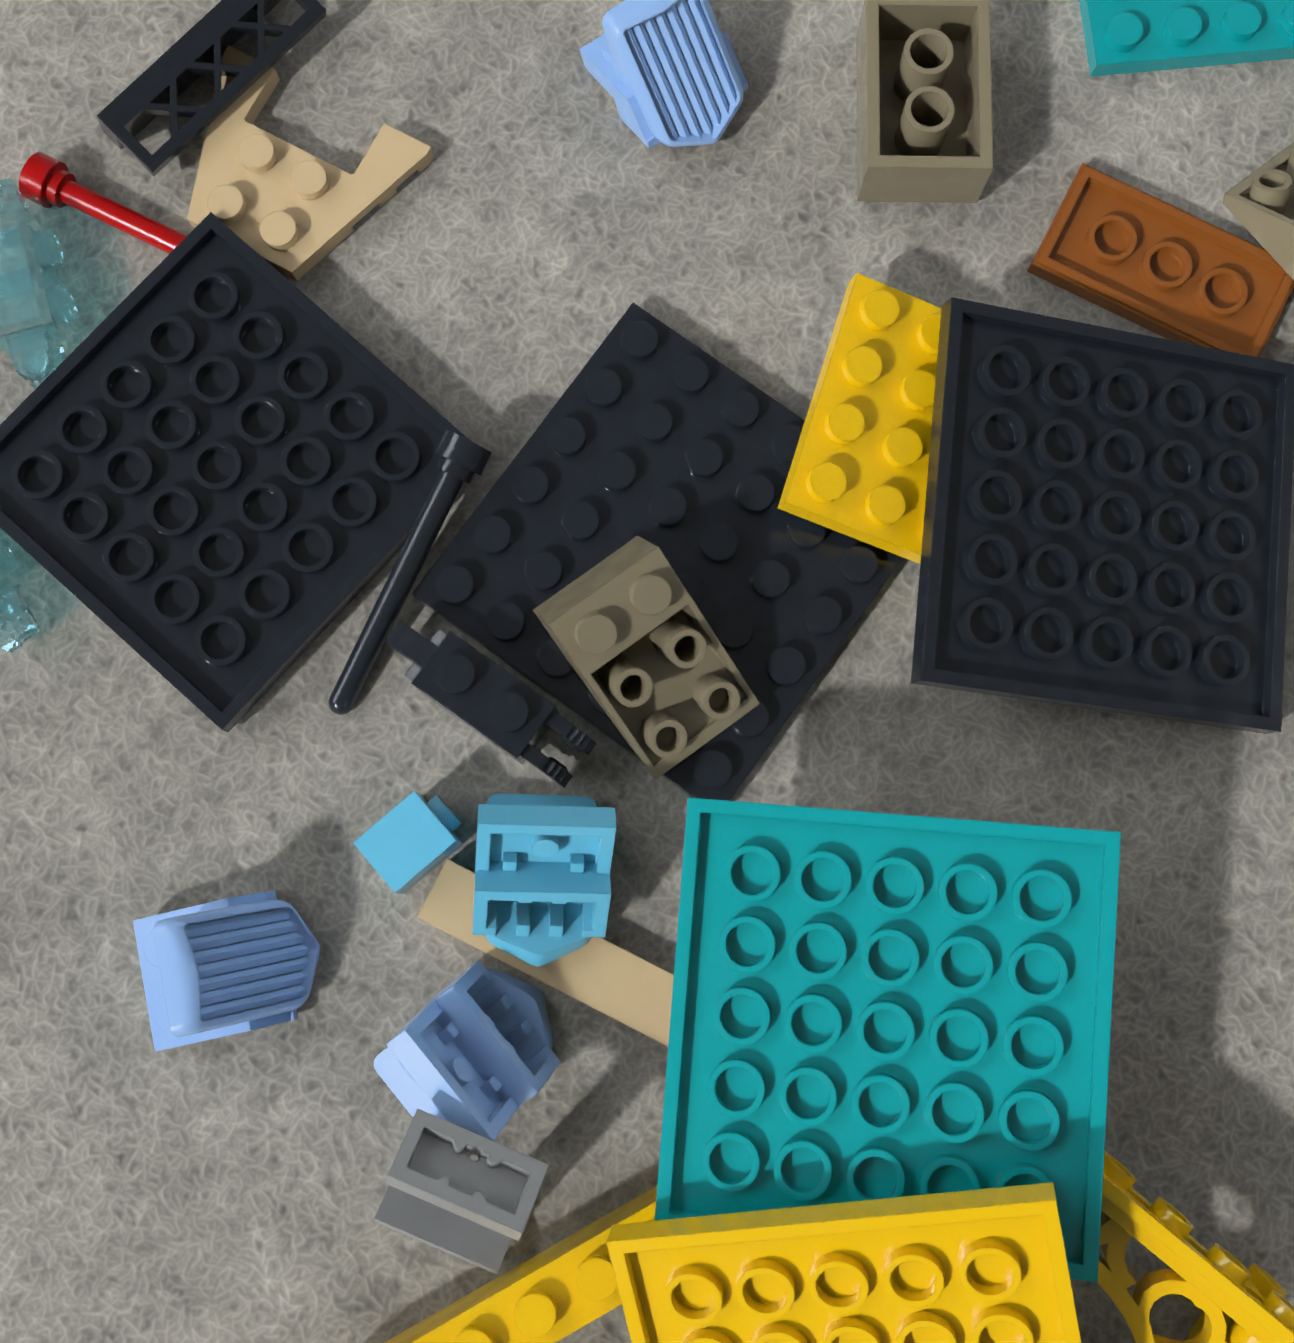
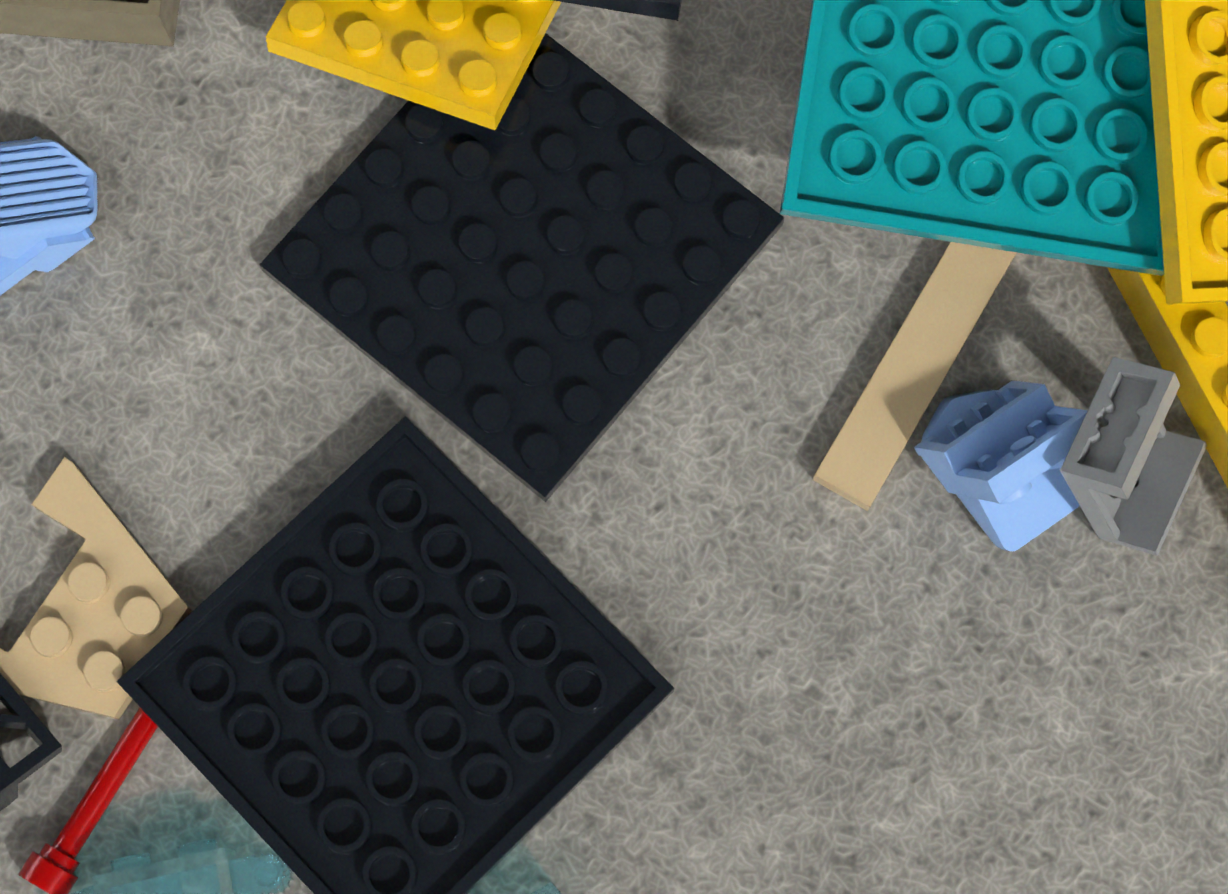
camera: 85 degrees left, 5 degrees down
light blue piece [133,890,321,1052] -> none
black piece [328,430,492,715] -> none
medium azure brick [353,791,463,894] -> none
black hinge [386,621,596,788] -> none
medium azure piece [472,793,616,967] -> none
dark tan slope [533,536,760,780] -> none

